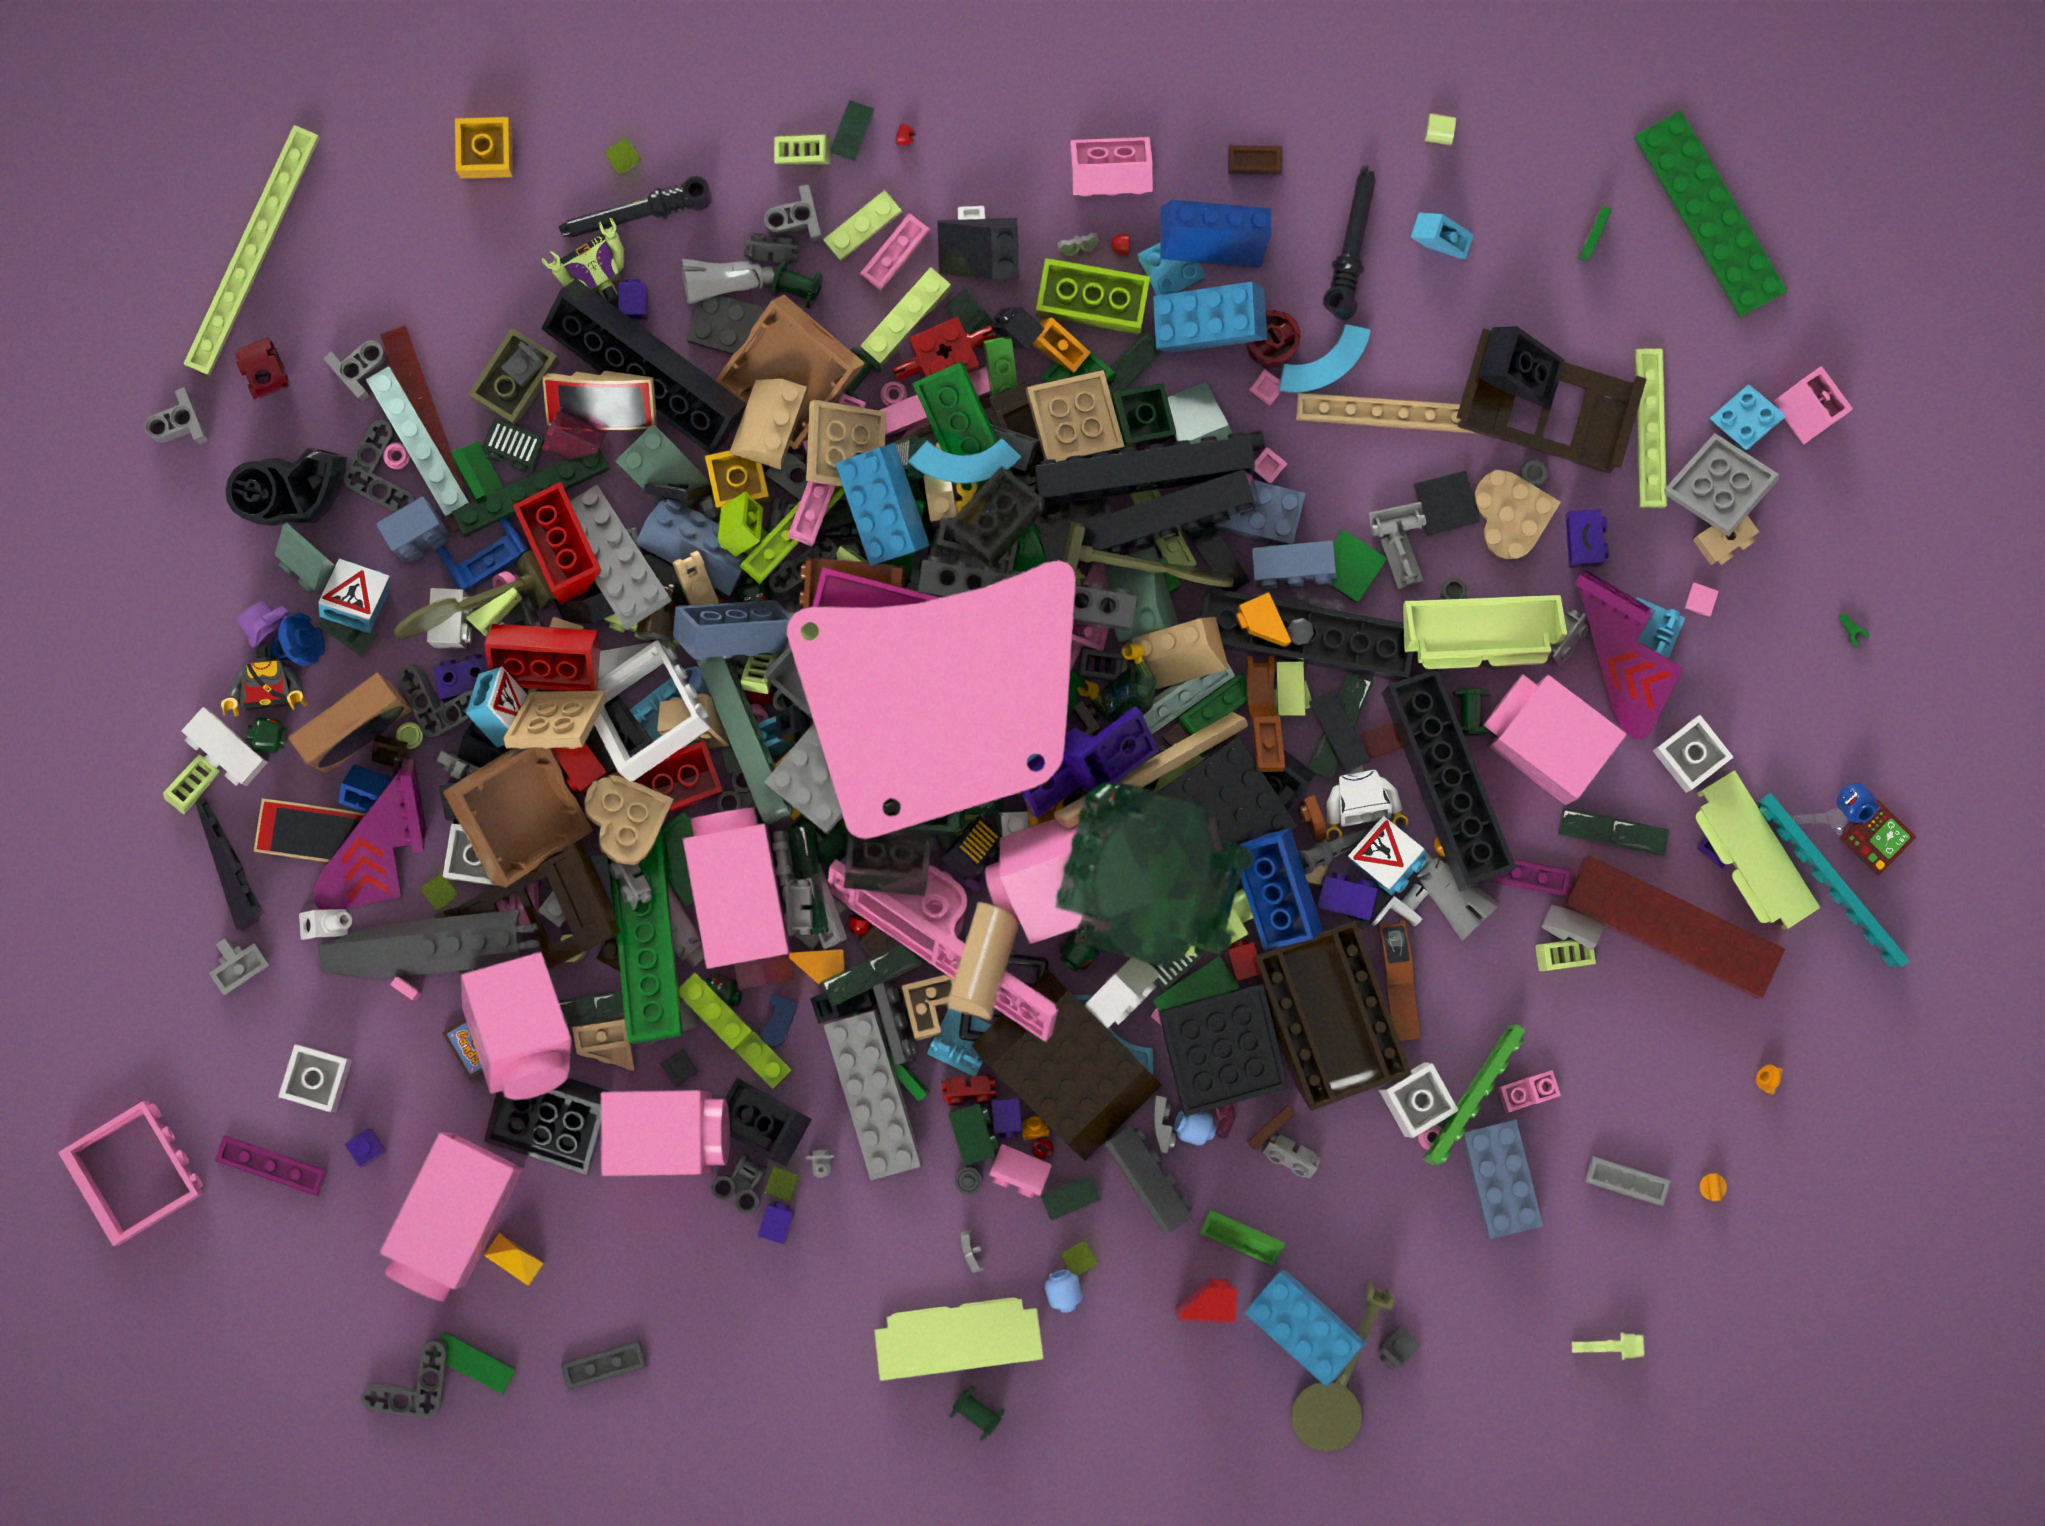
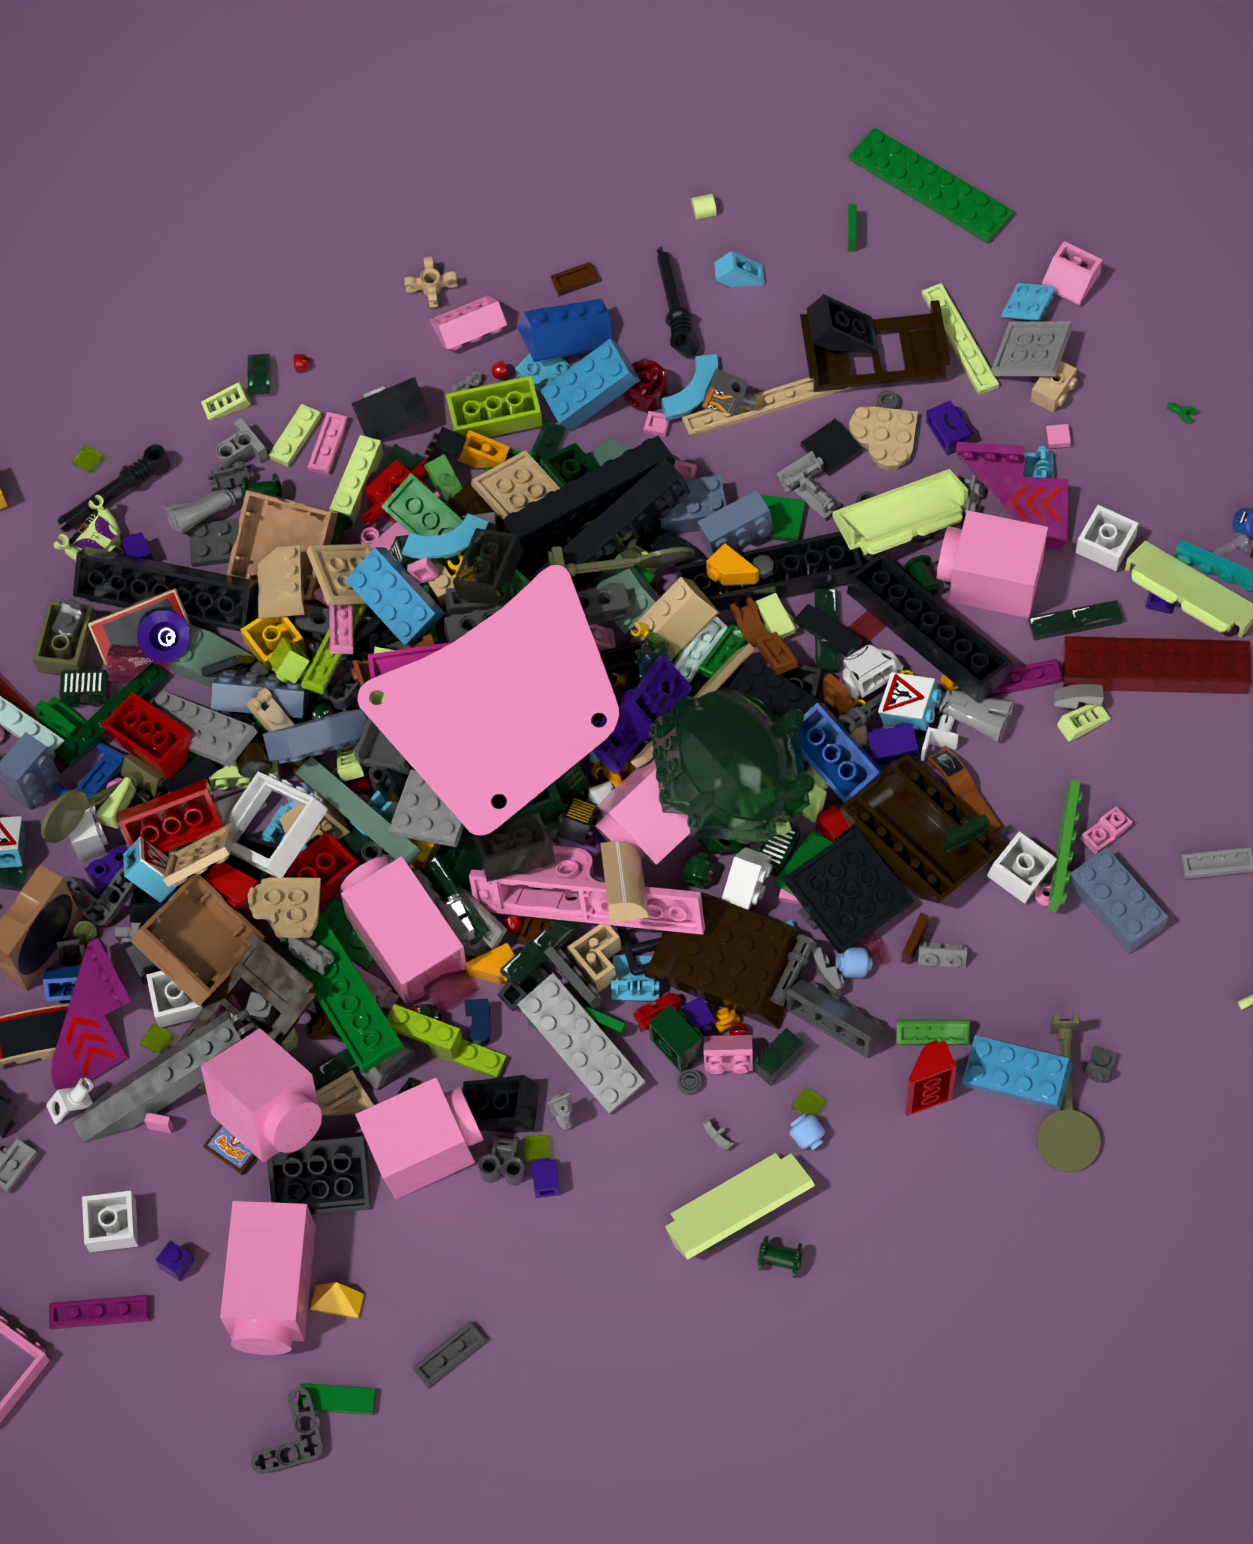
camera: 15 degrees left, 20 degrees down
none -> dark purple hat [137,610,190,663]
none -> tan pin [404,257,458,308]
none -> bright pink tile [407,557,439,584]
none -> dark grey torso [702,369,757,414]
none -> dark grey pin [770,934,817,1006]
none -> clear green plate [942,814,990,853]

